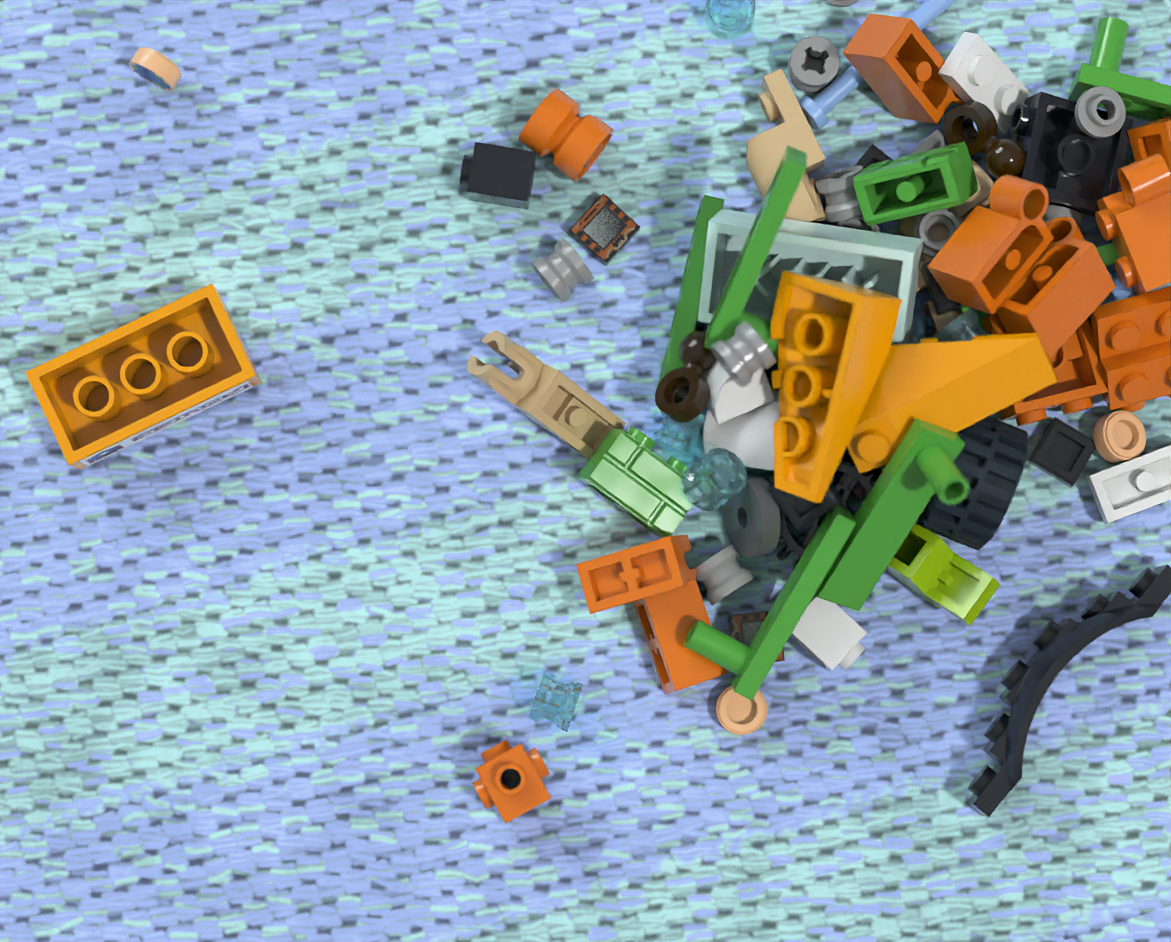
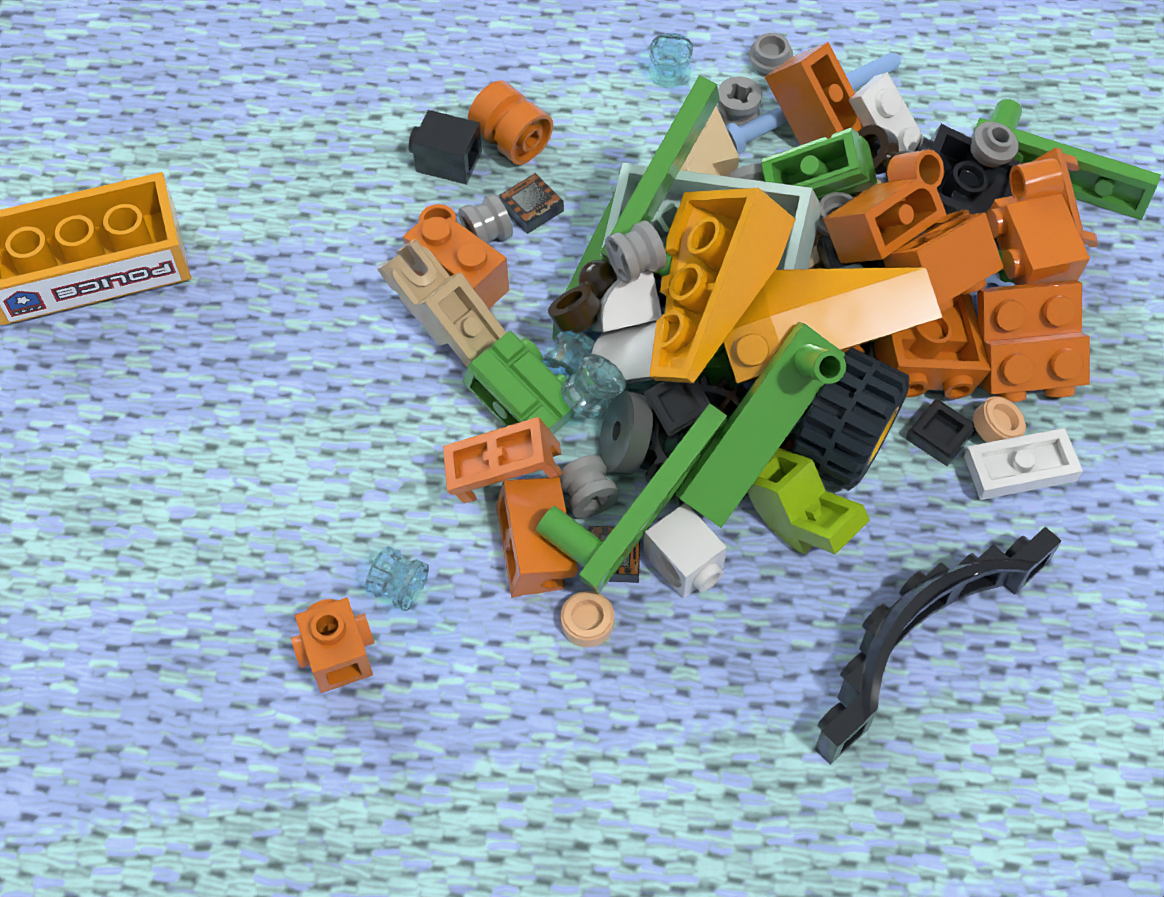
camera: 10 degrees right, 25 degrees down
light nougat tile [129,47,182,91] -> none
none -> orange hinge [403,204,509,309]

